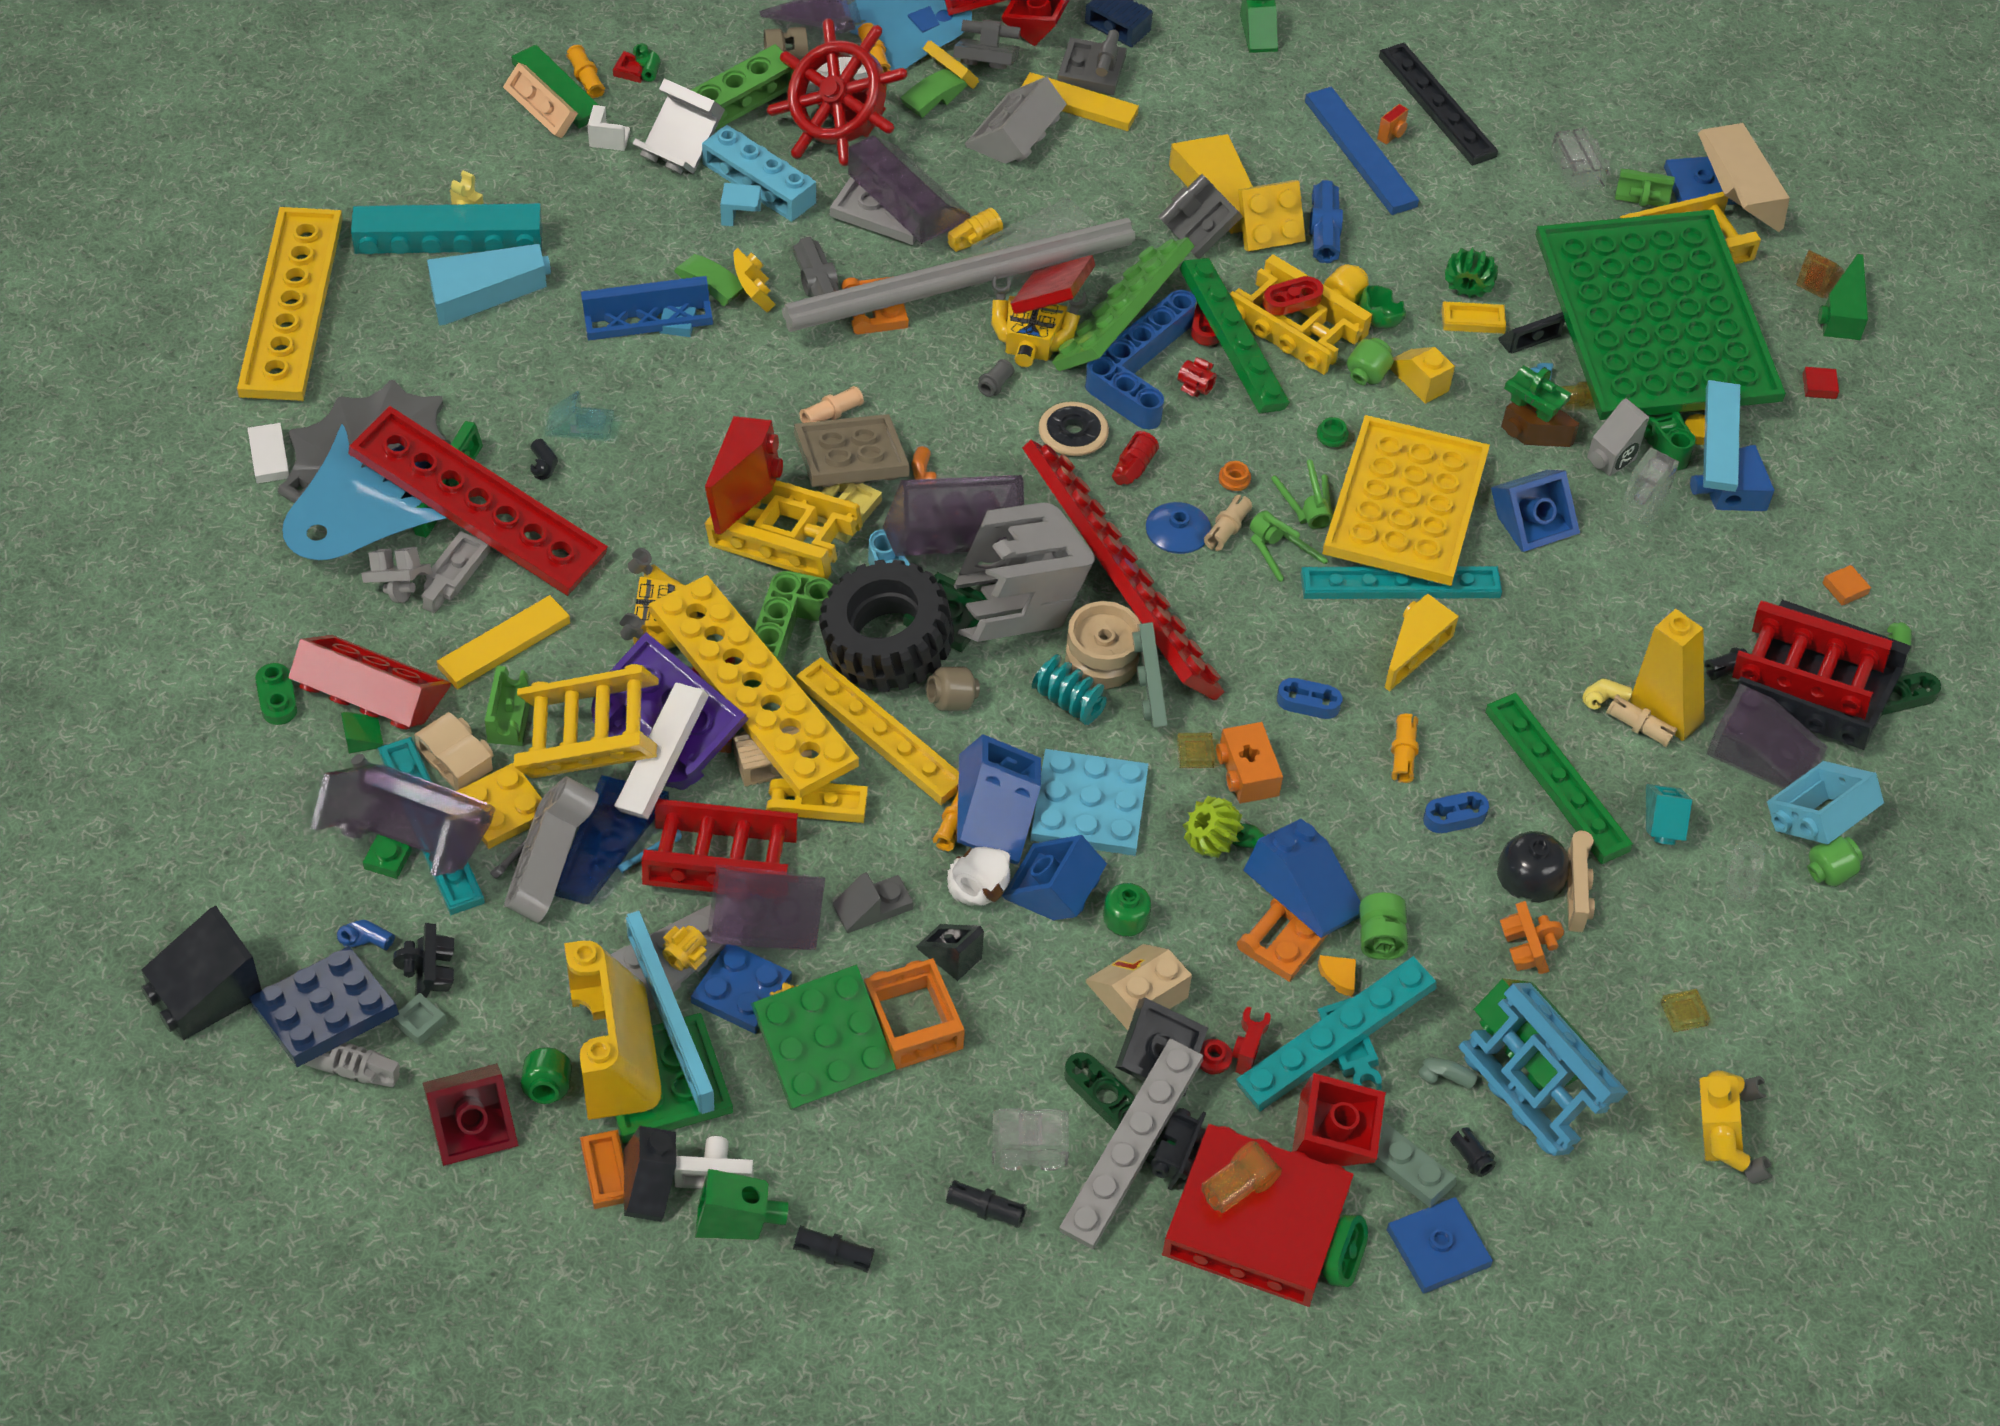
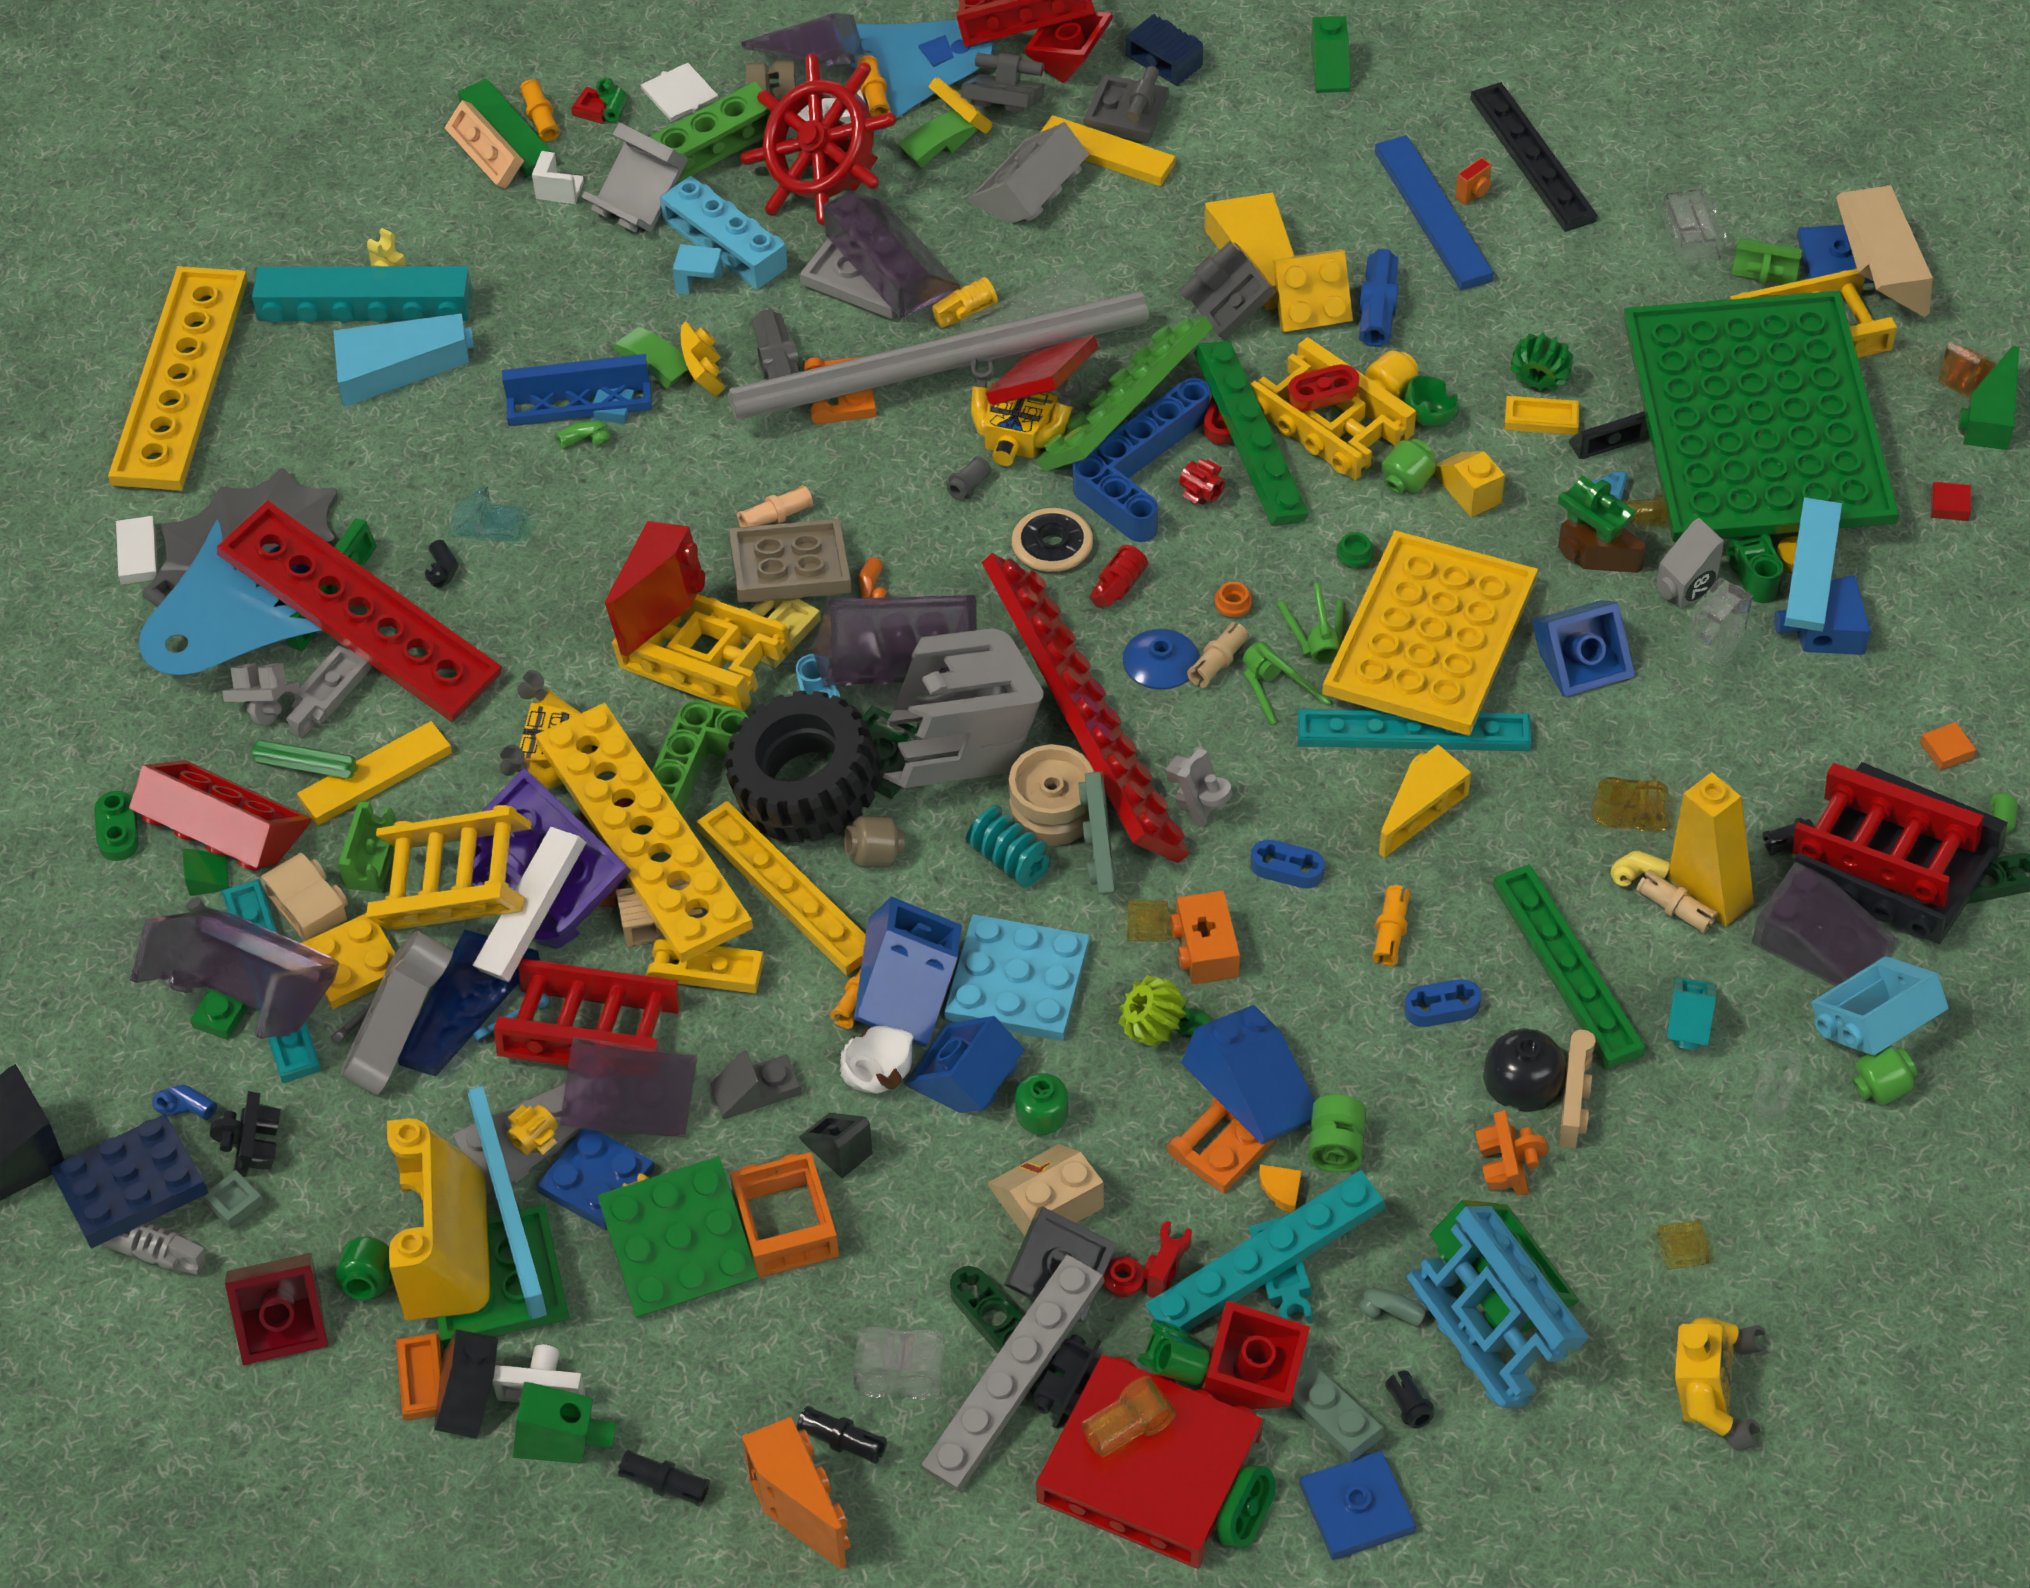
camera: 10 degrees right, 0 degrees up
none -> green axle [251,740,358,779]
none -> bright green arm [555,420,611,450]
none -> white piece [641,63,719,122]
none -> orange slope [742,1417,851,1569]
none -> green piece [1137,1319,1209,1386]
none -> light grey hips [1166,749,1233,827]
none -> clear yellow piece [1591,777,1669,832]

